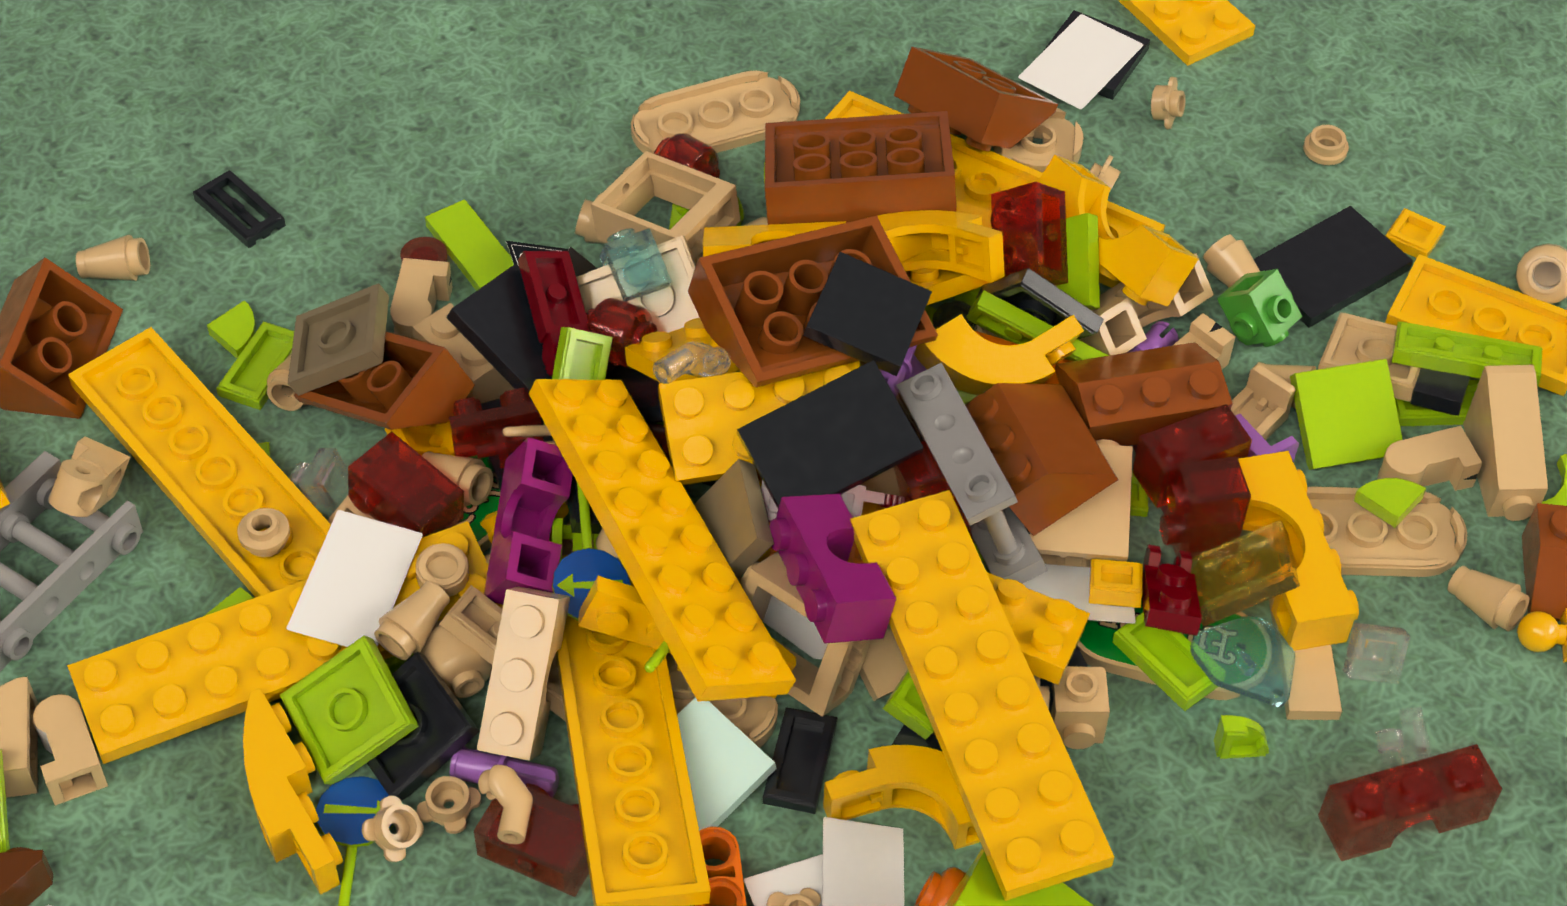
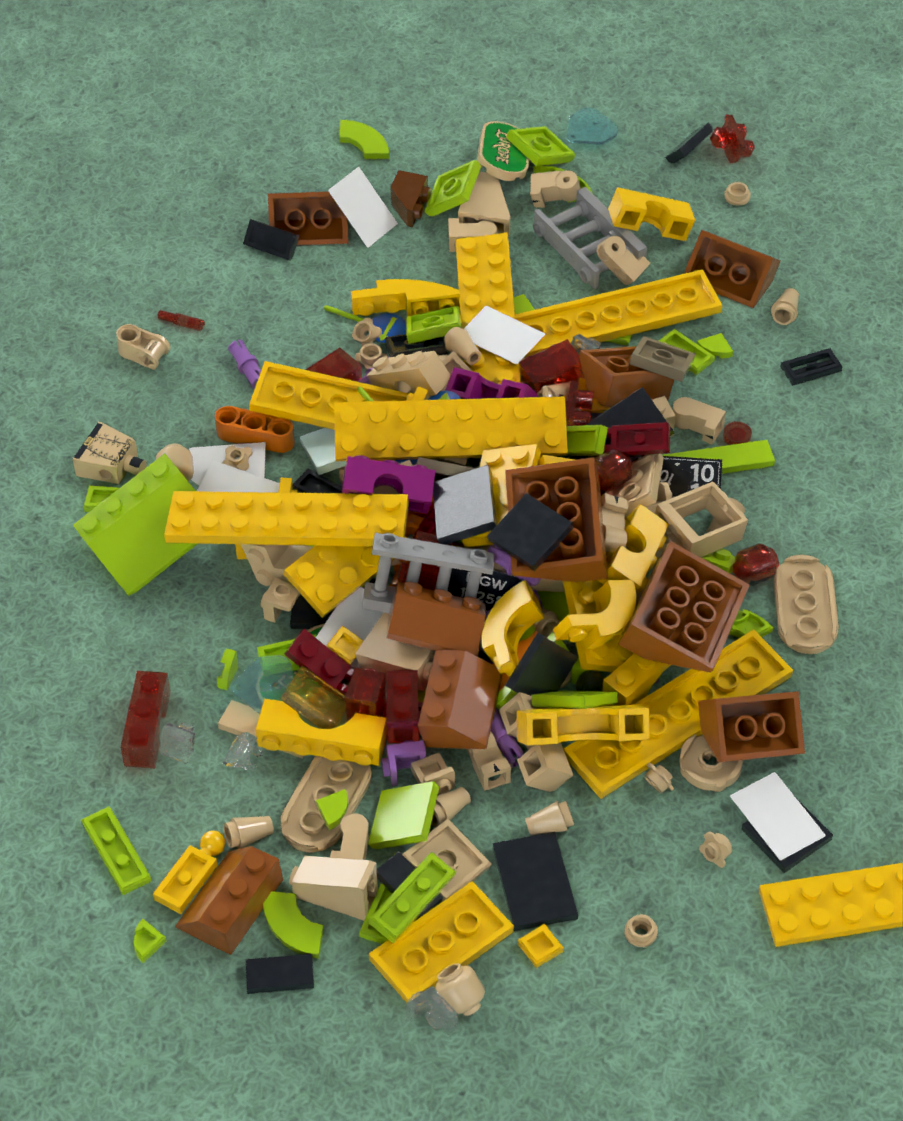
camera: 115 degrees right, 0 degrees up
tan plate [237,508,290,557] -> none
tan tile [416,543,469,597] -> none
tan arm [478,765,533,844] -> none
clear light blue bracket [600,228,672,302] -> none
clear arm [653,341,731,384] -> none
clear red brick [990,181,1068,286] -> none
bright green brick [1217,269,1302,347] -> none

